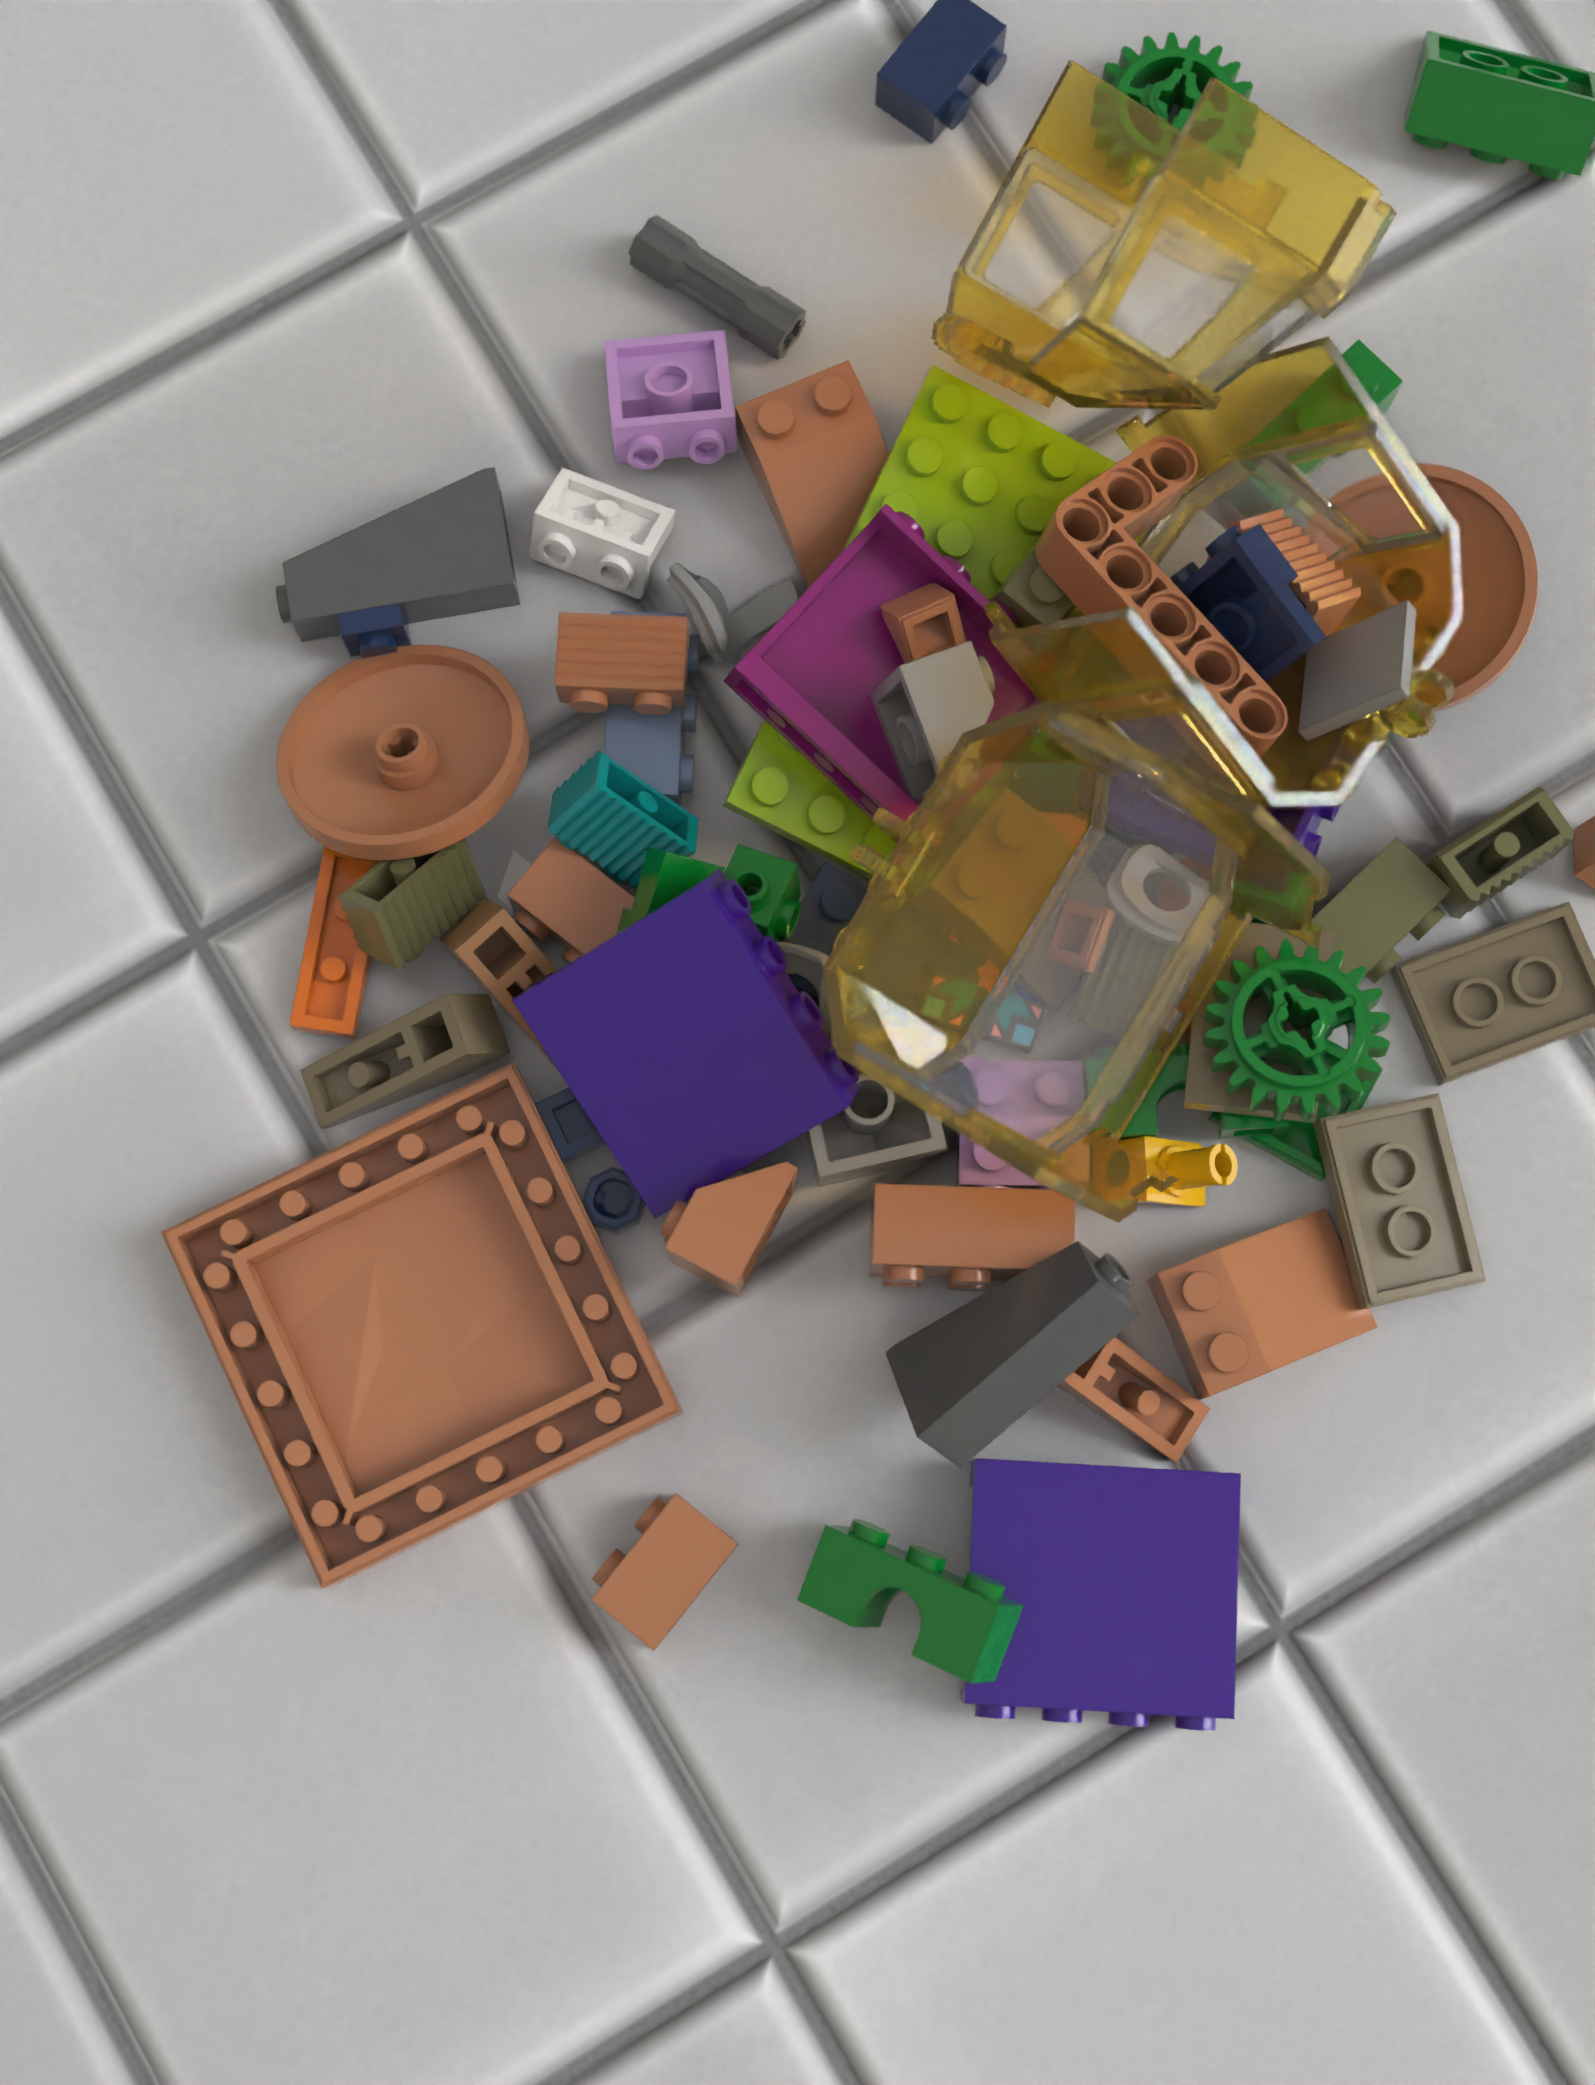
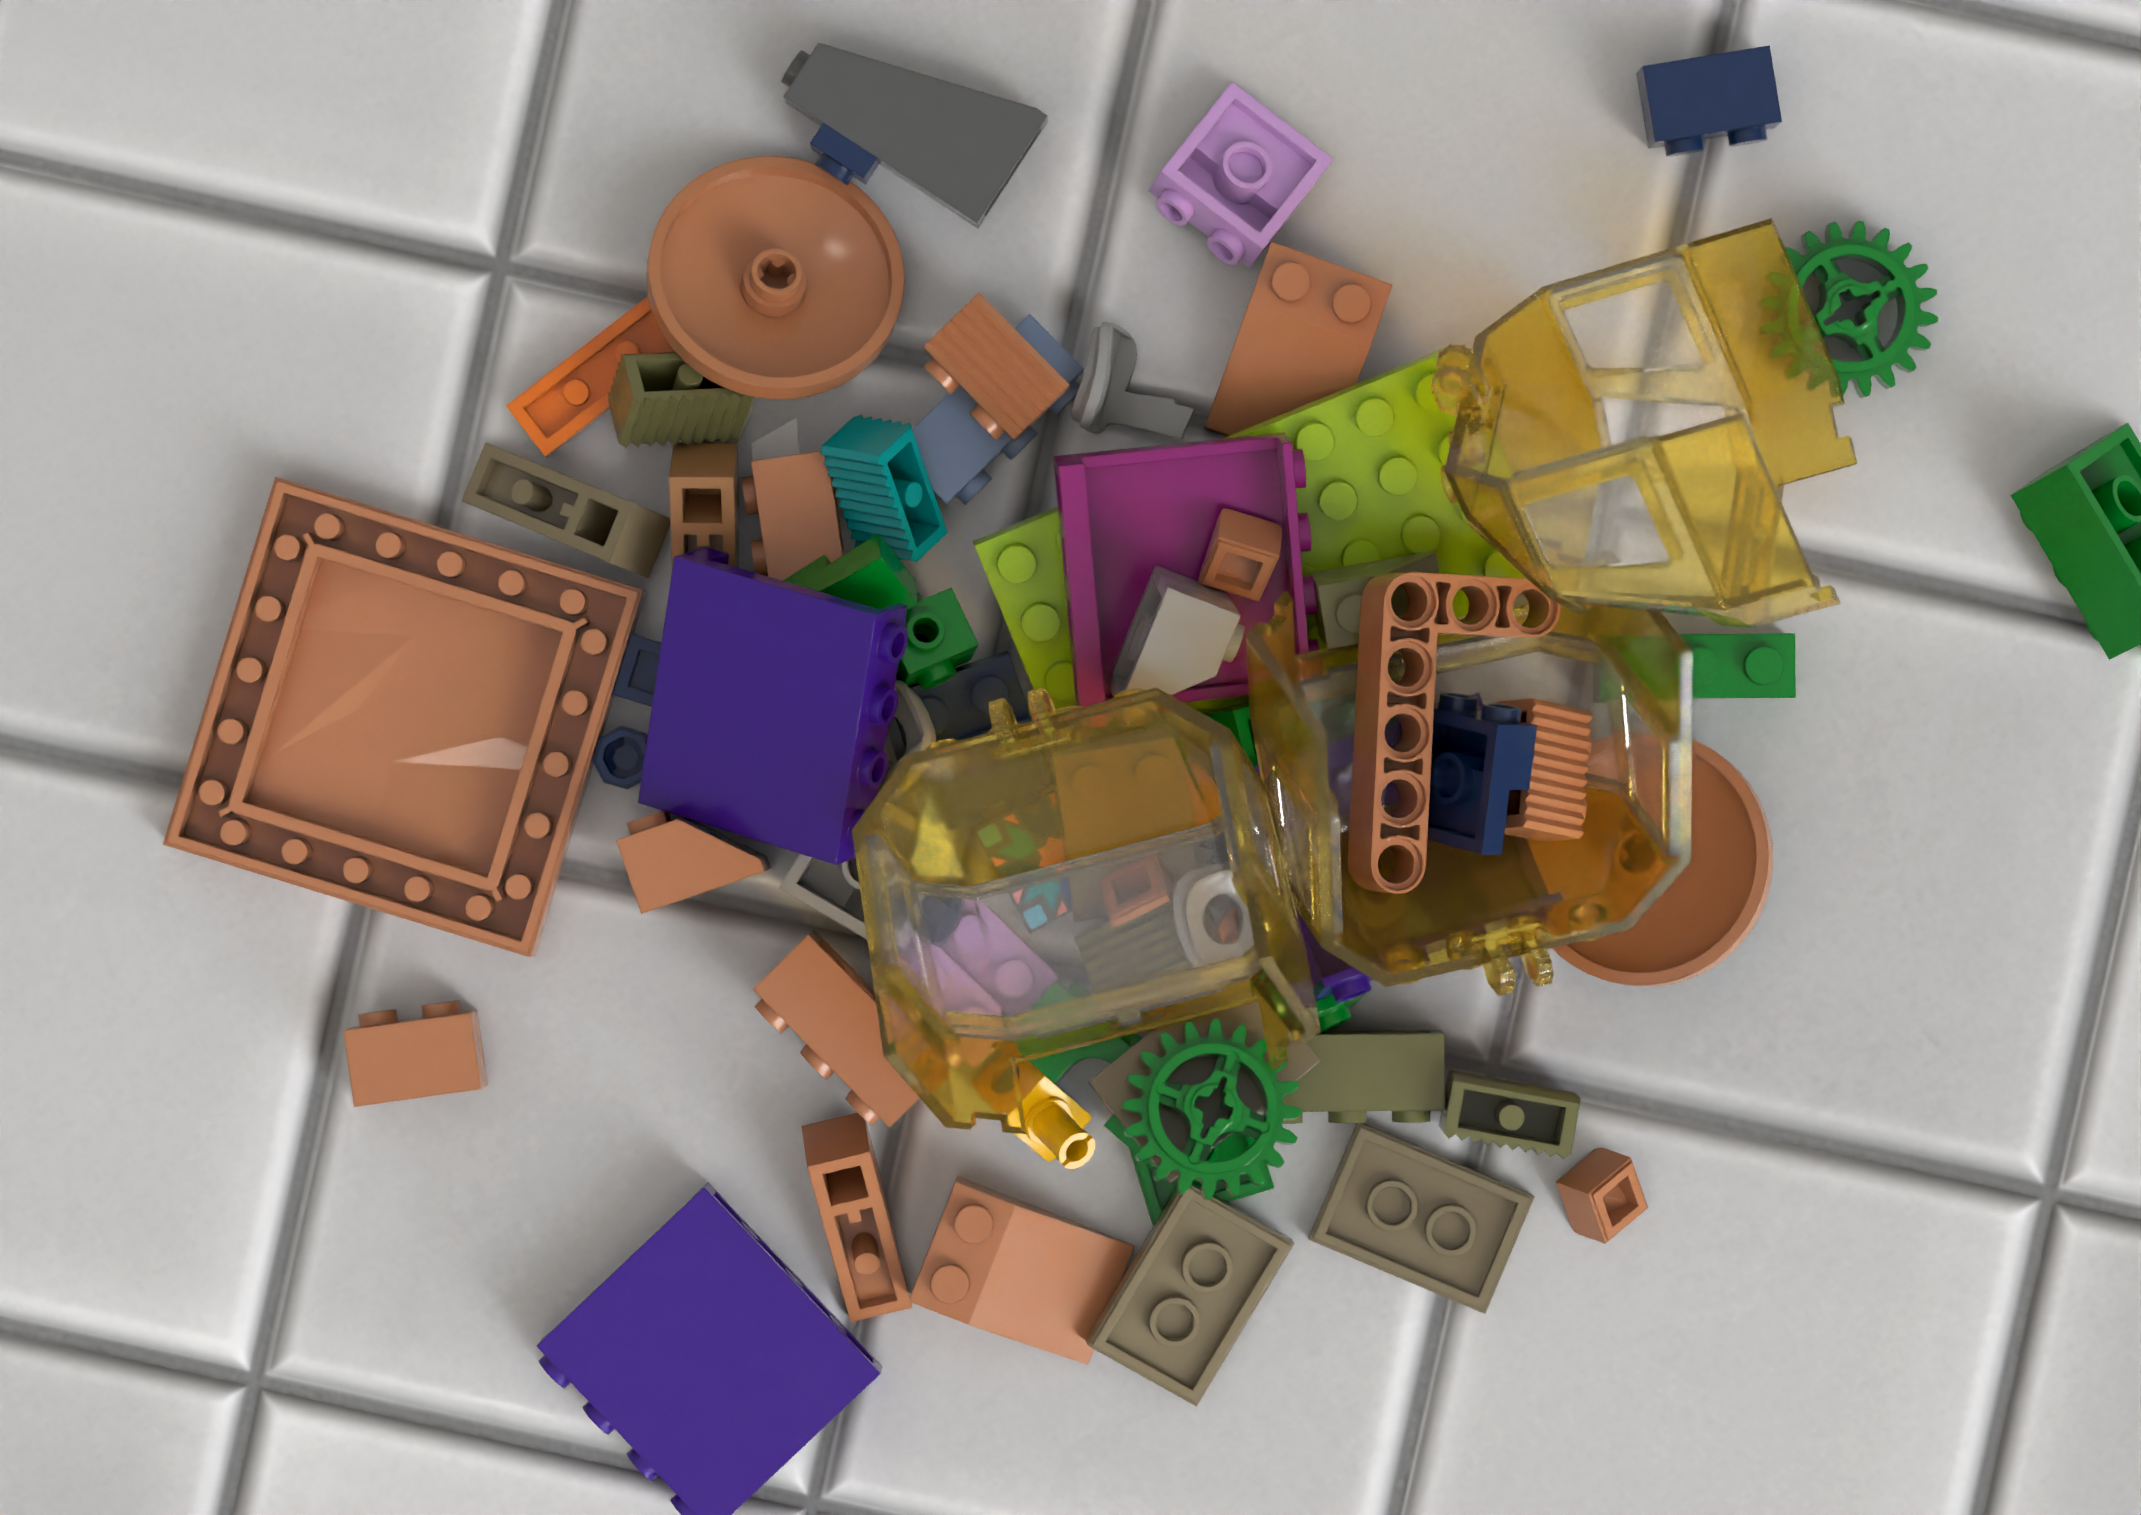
camera: 45 degrees right, 10 degrees up
white bracket [529,468,676,599] -> none
dark grey axle [628,215,806,360] -> none
green arch [797,1519,1024,1683] -> none
dark grey slope [885,1241,1140,1468] -> none
light grey piece [1298,600,1416,741] -> none

